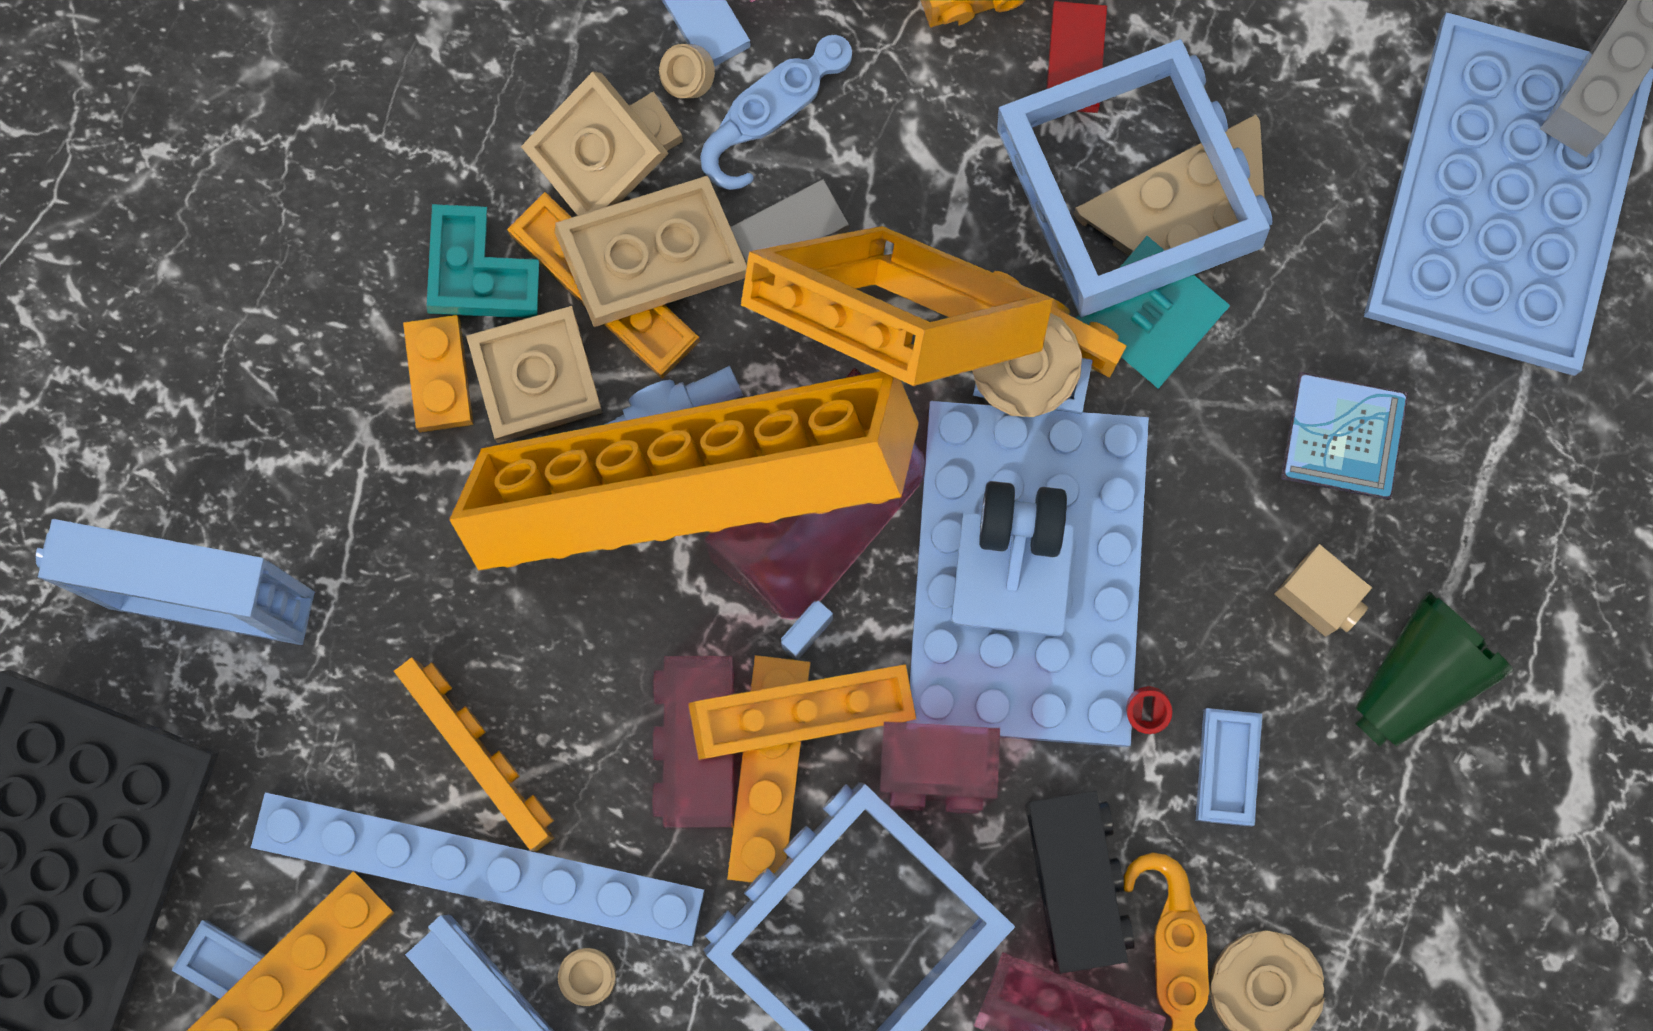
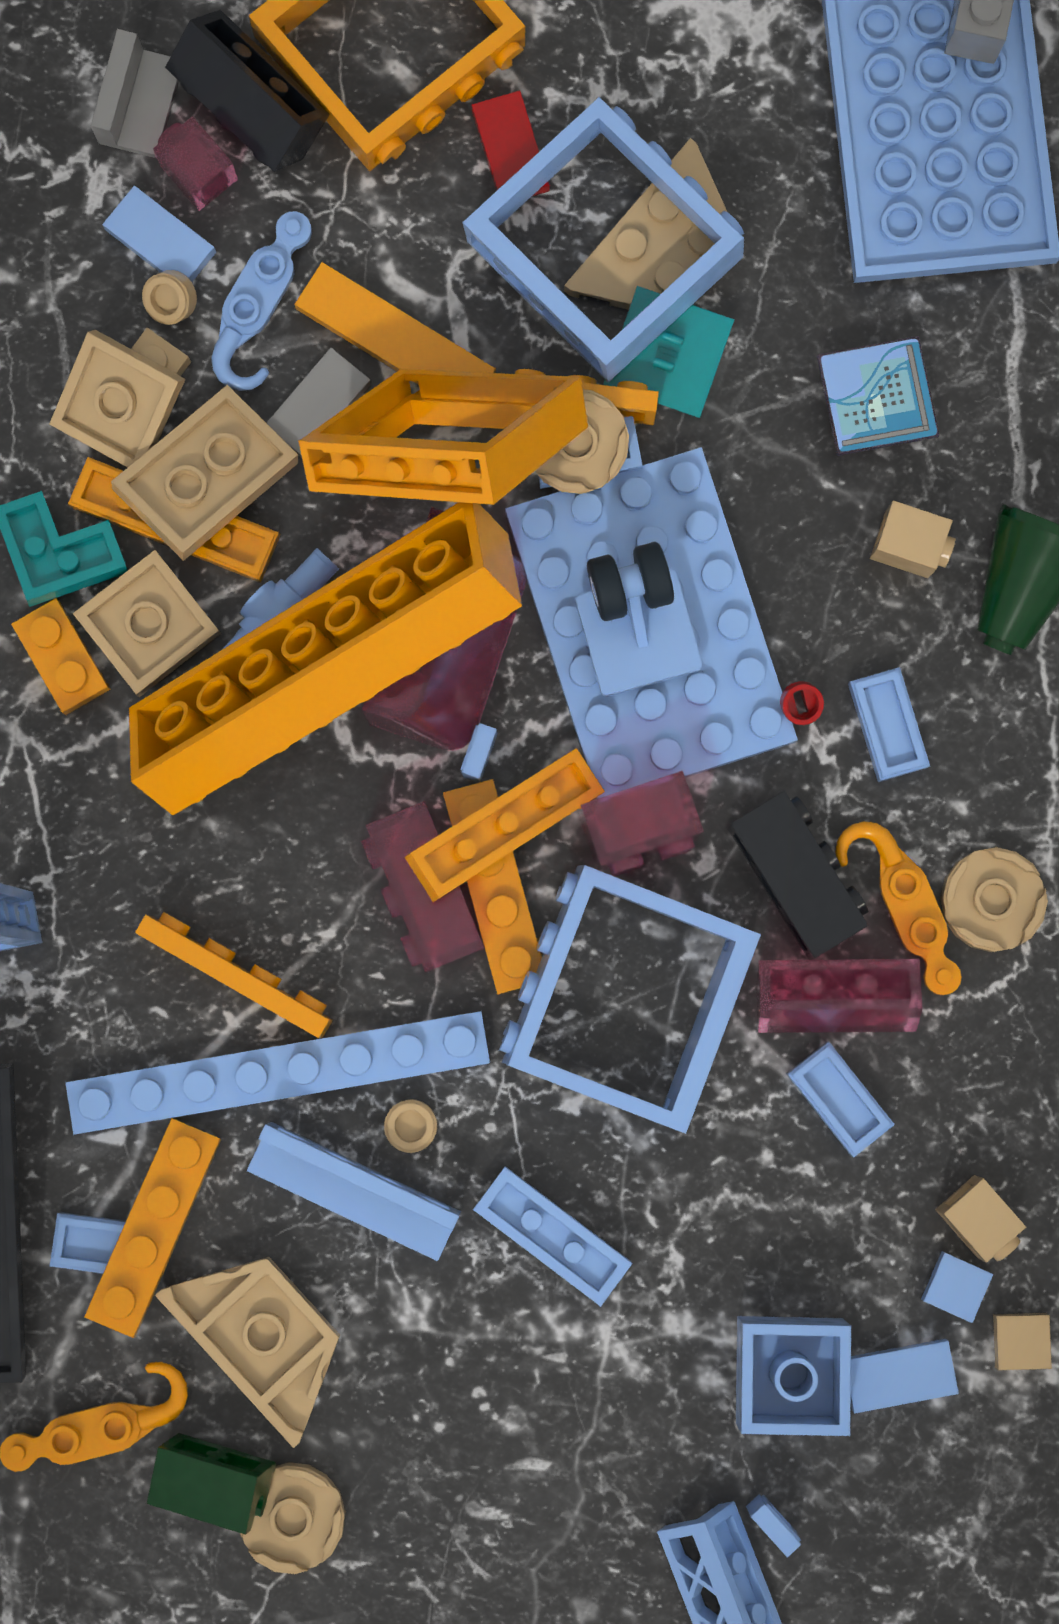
camera: 25 degrees left, 5 degrees up
none -> light orange tile [294,262,496,385]

